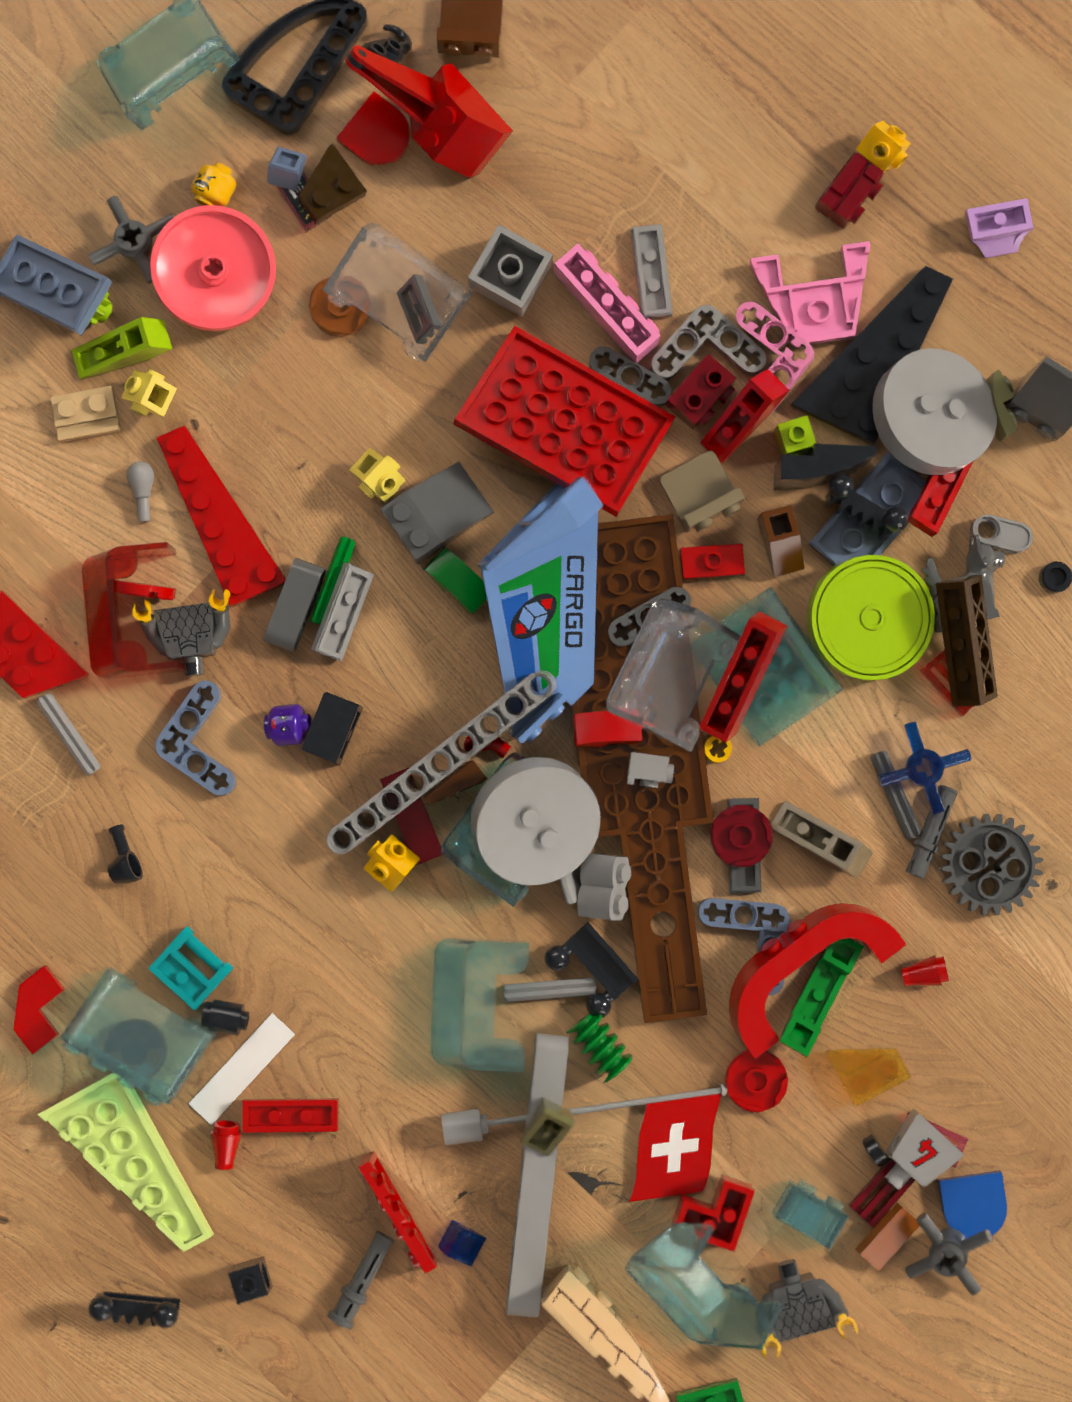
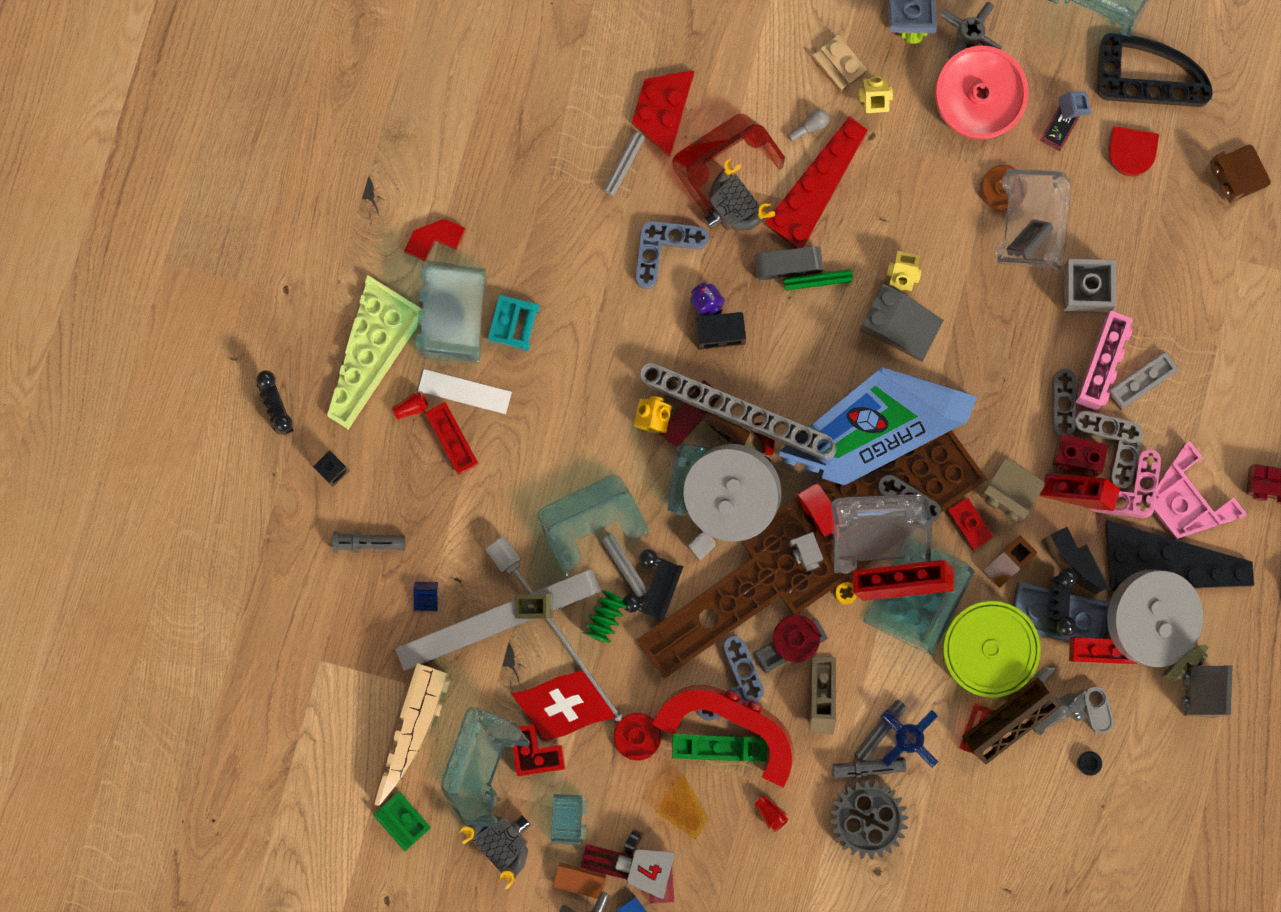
camera: 65 degrees right, 5 degrees down
lime slope [71,317,172,379] -> none
black bar [107,824,143,884] -> none
red tile [112,580,176,601] -> none
yellow head [191,162,236,207] -> none
black brick [201,999,250,1036] -> none
dark brown wing [298,144,367,224] -> none
light grey tile [311,563,374,662] -> none
red slope [345,24,513,178] -> none
red wing [358,1151,438,1274] -> none
green slope [423,547,487,614] -> none
red plate [453,325,675,517] -> none
light grey brick [577,853,631,920] -> none
lime brick [773,415,816,455] -> none

